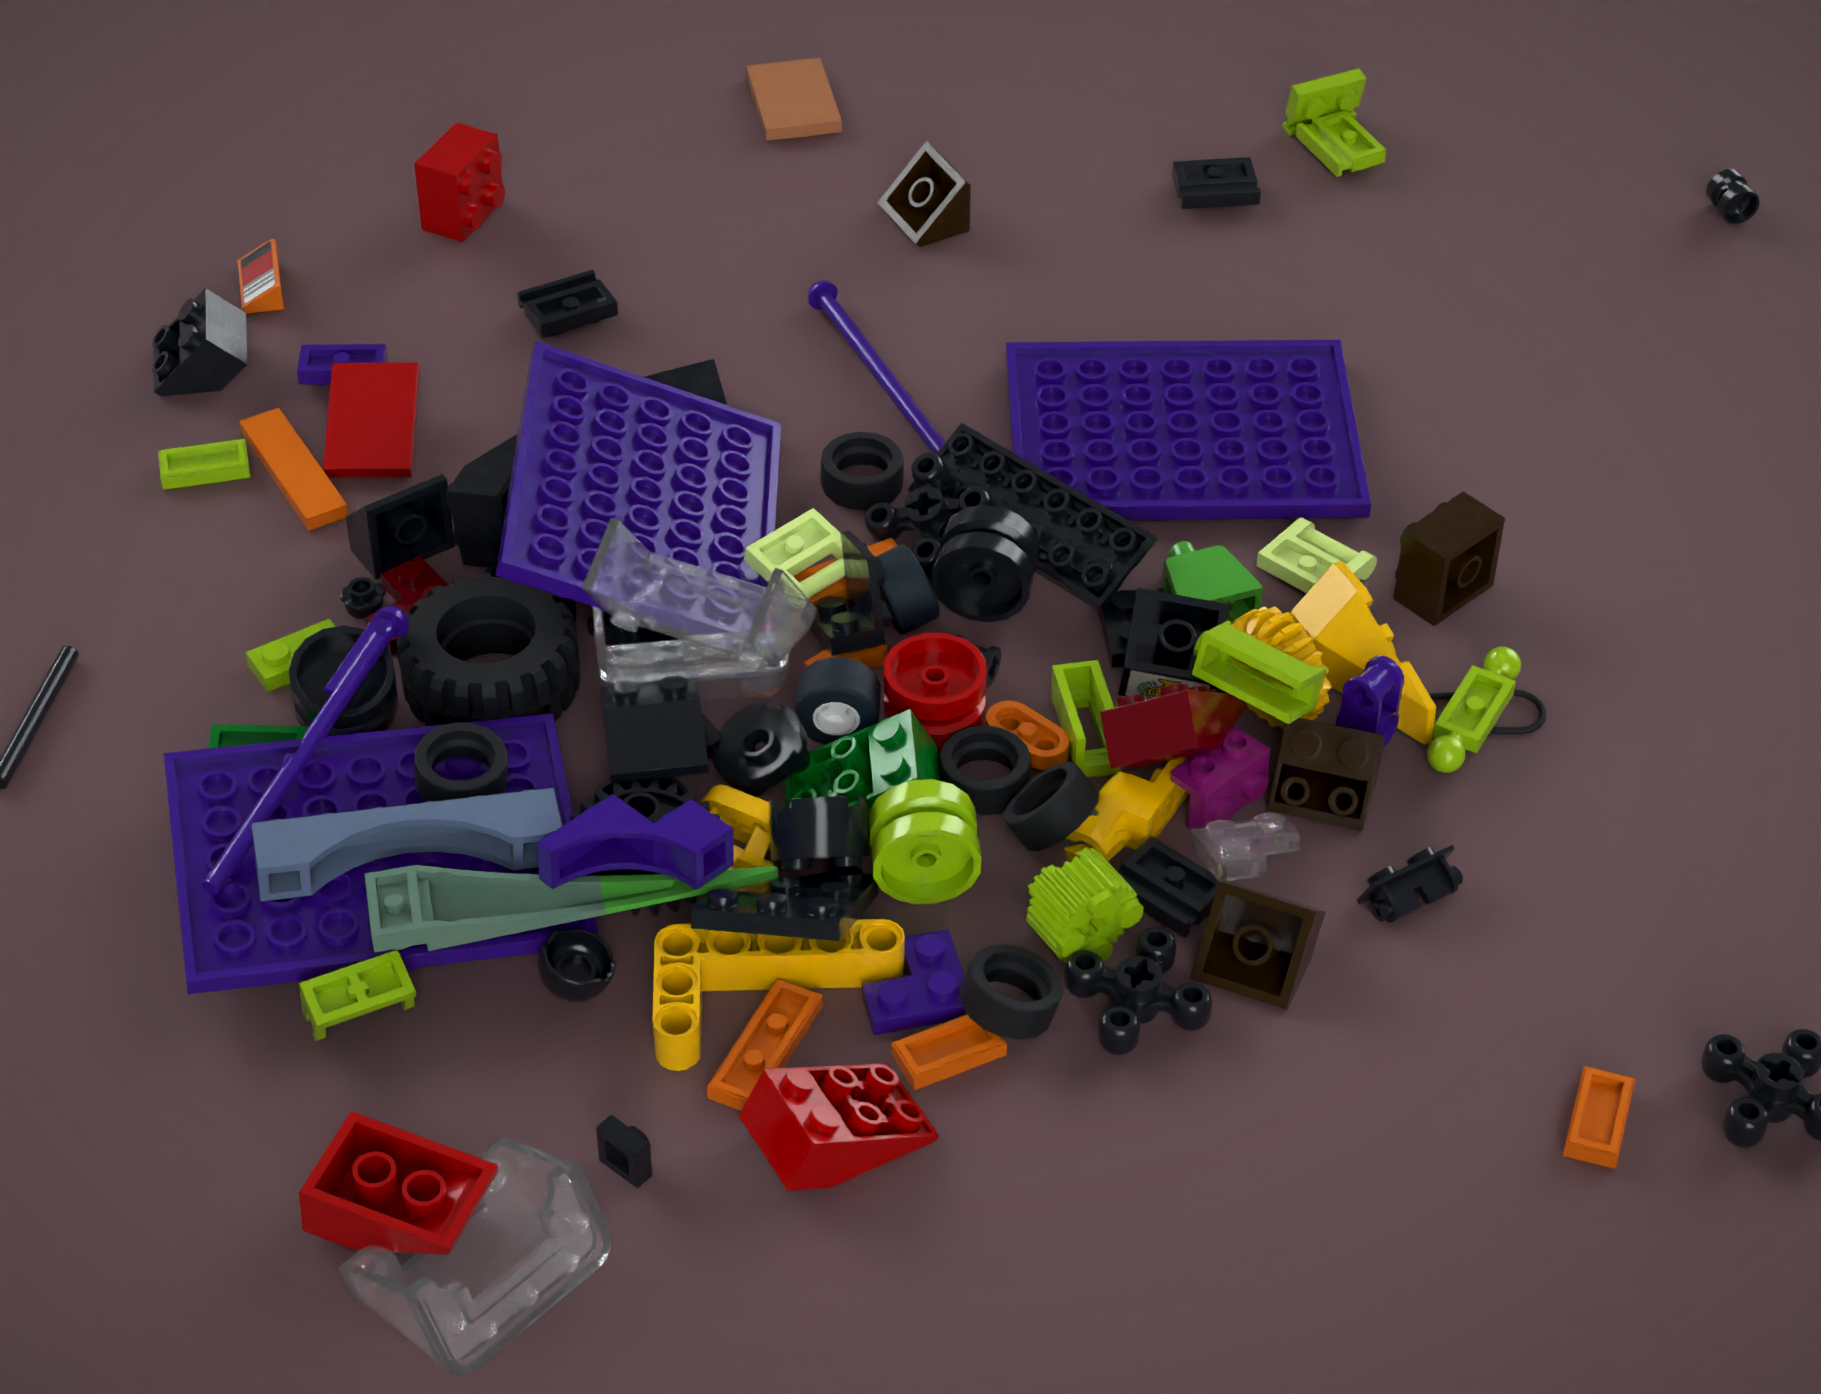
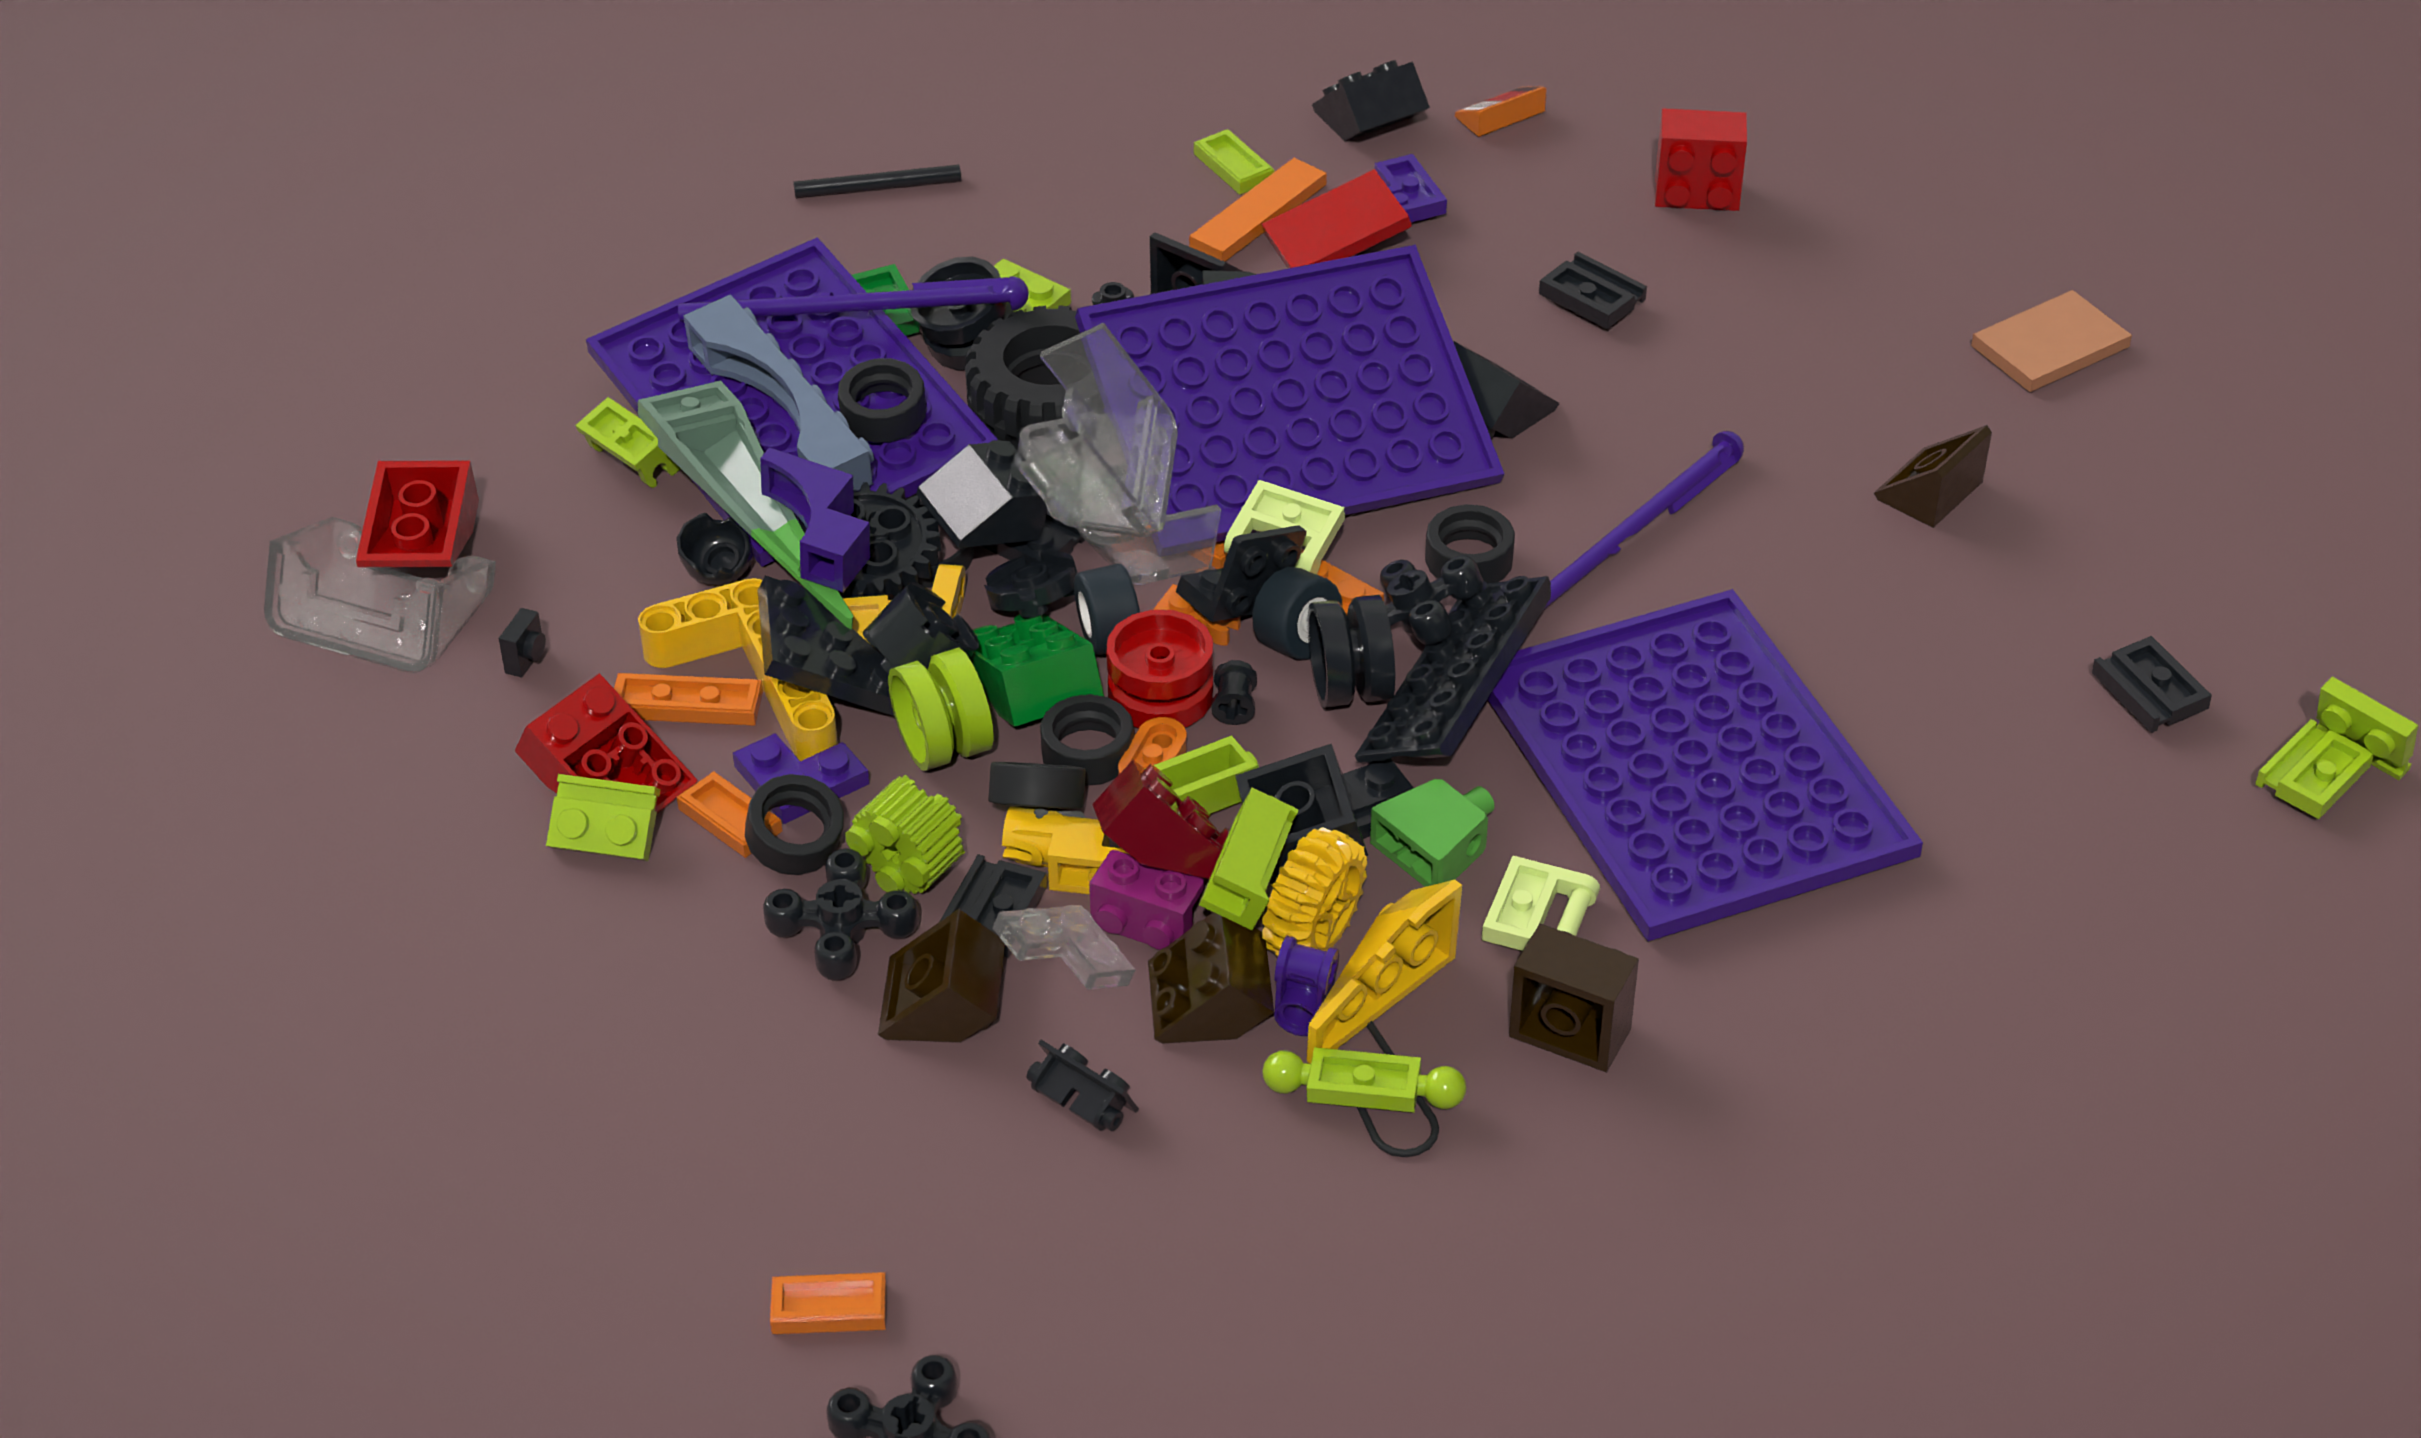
camera: 70 degrees right, 0 degrees up
none -> lime plate [546,774,660,861]

